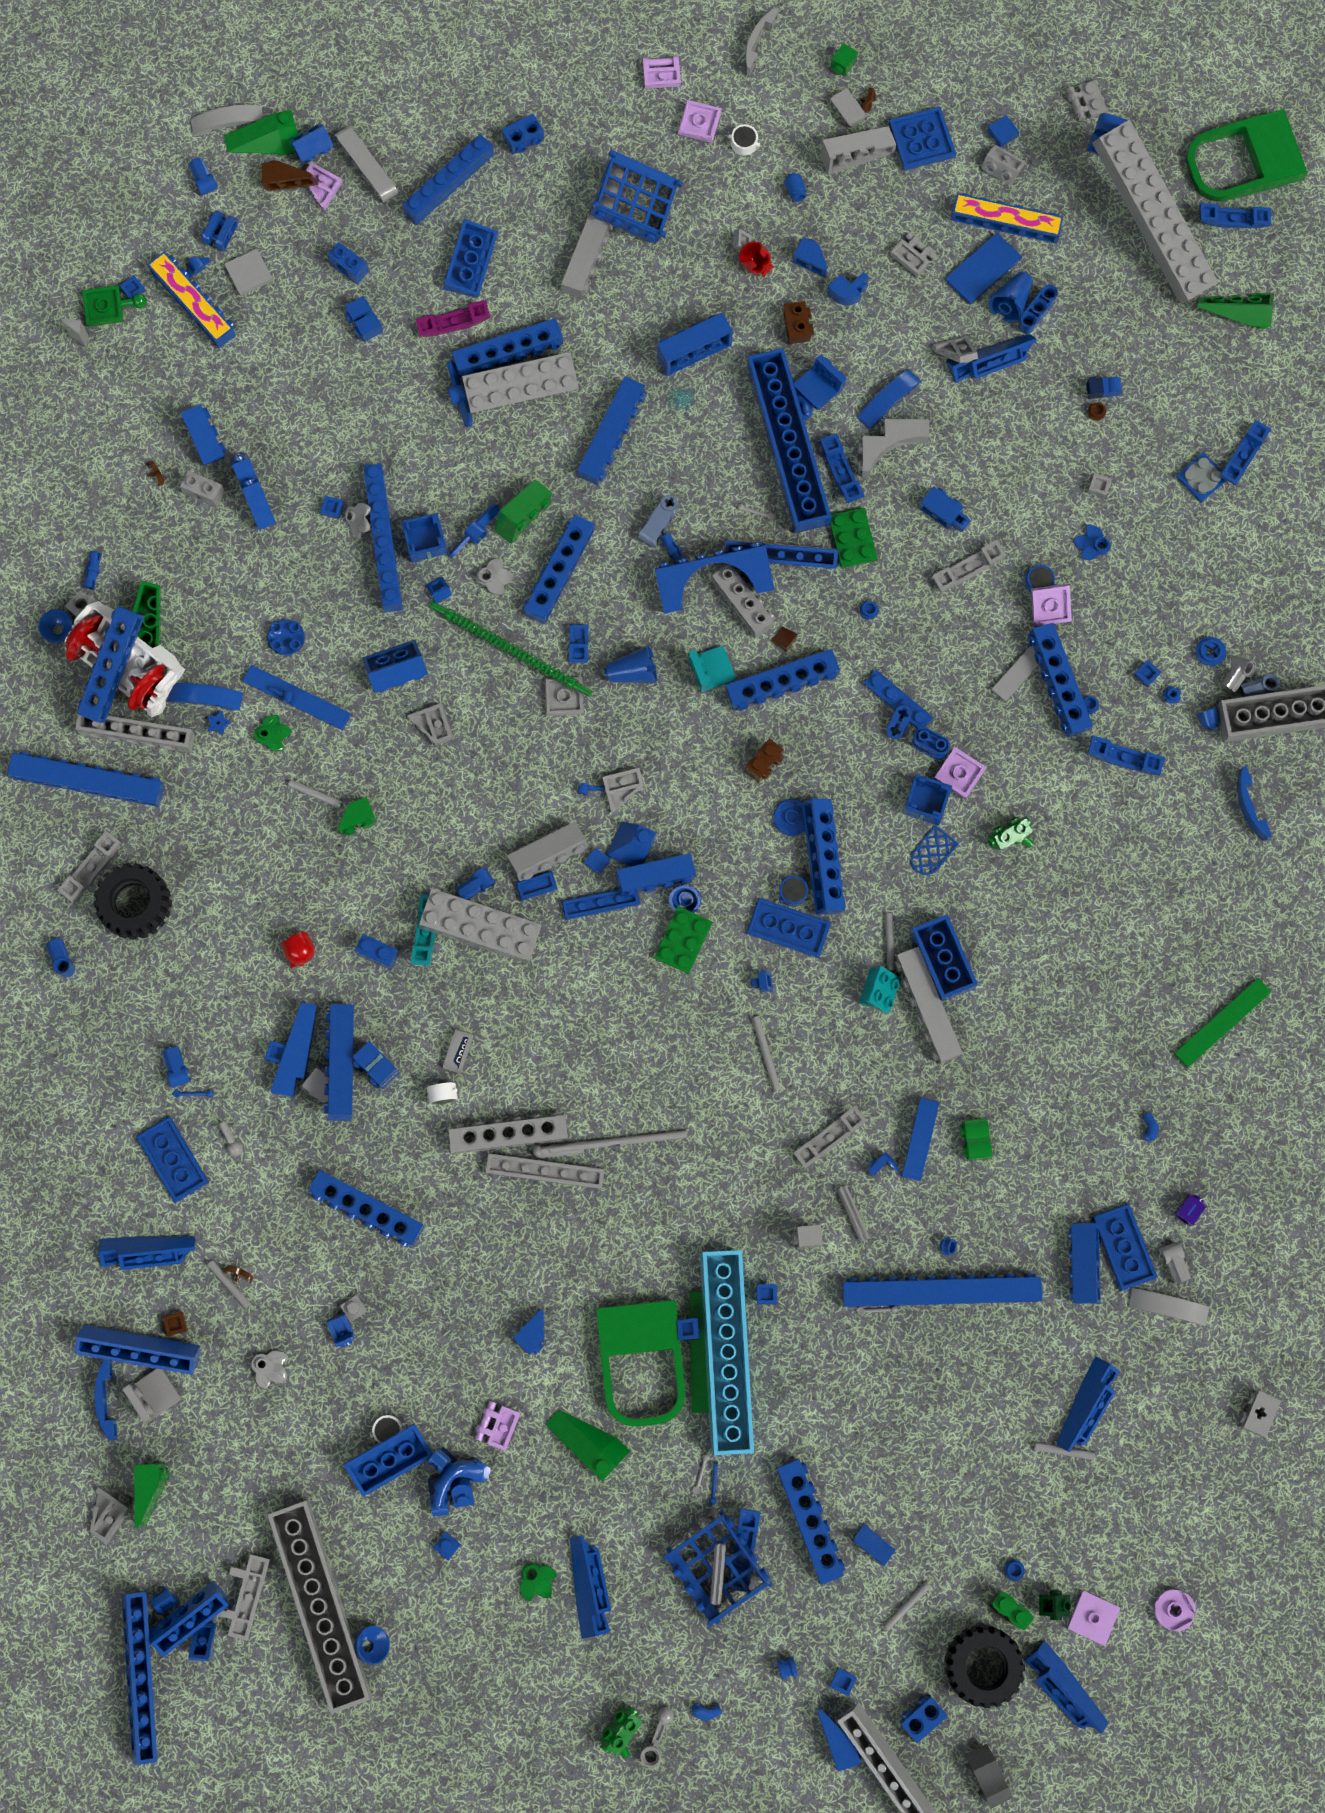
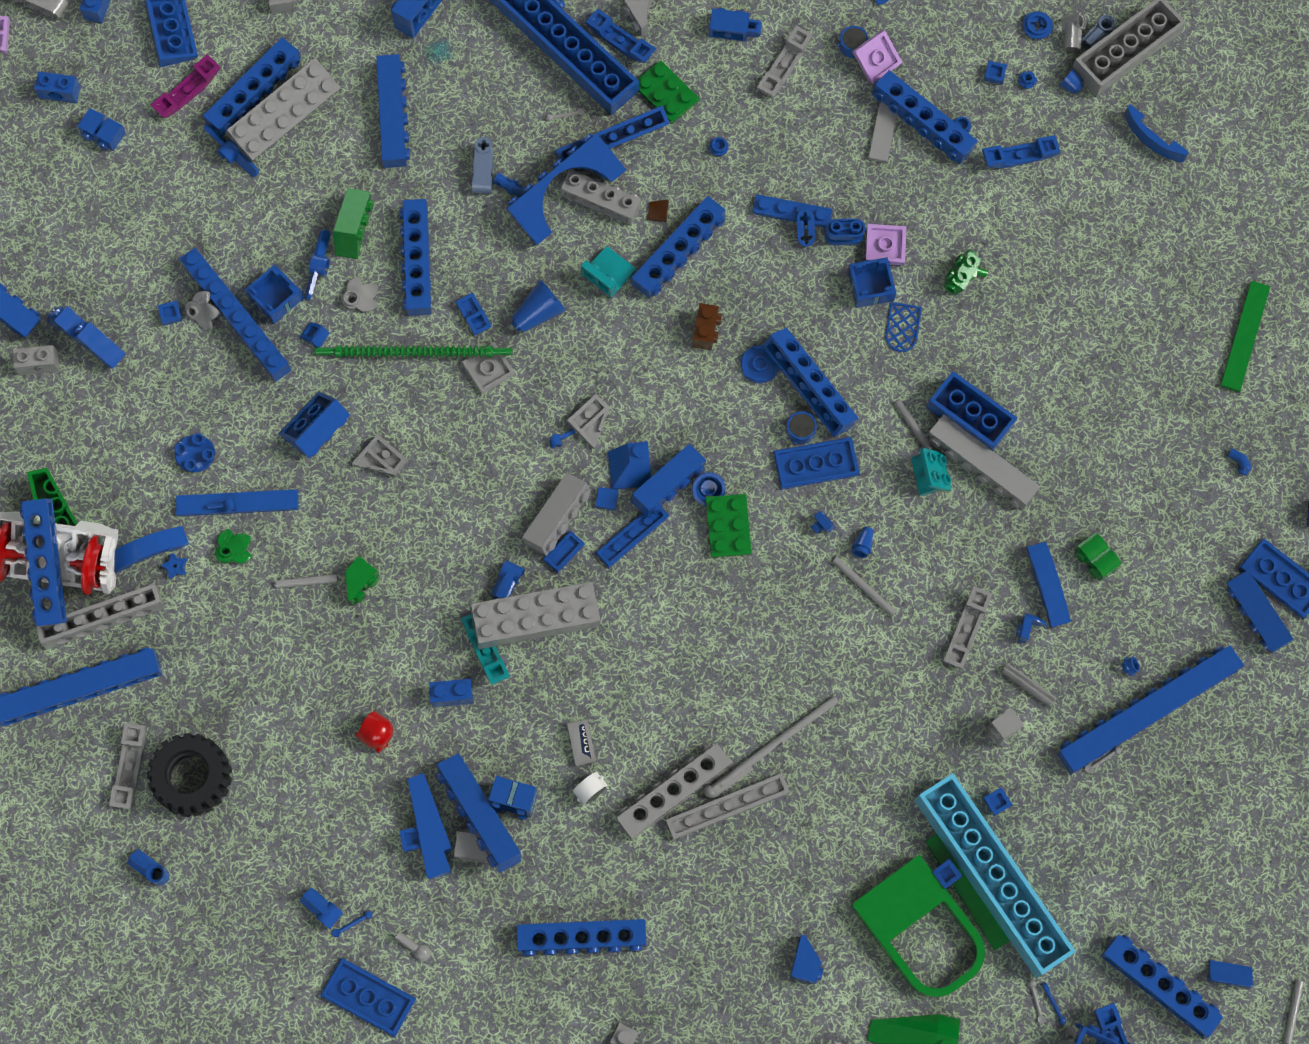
camera: 30 degrees left, 5 degrees down
none -> blue cone [852,527,874,558]

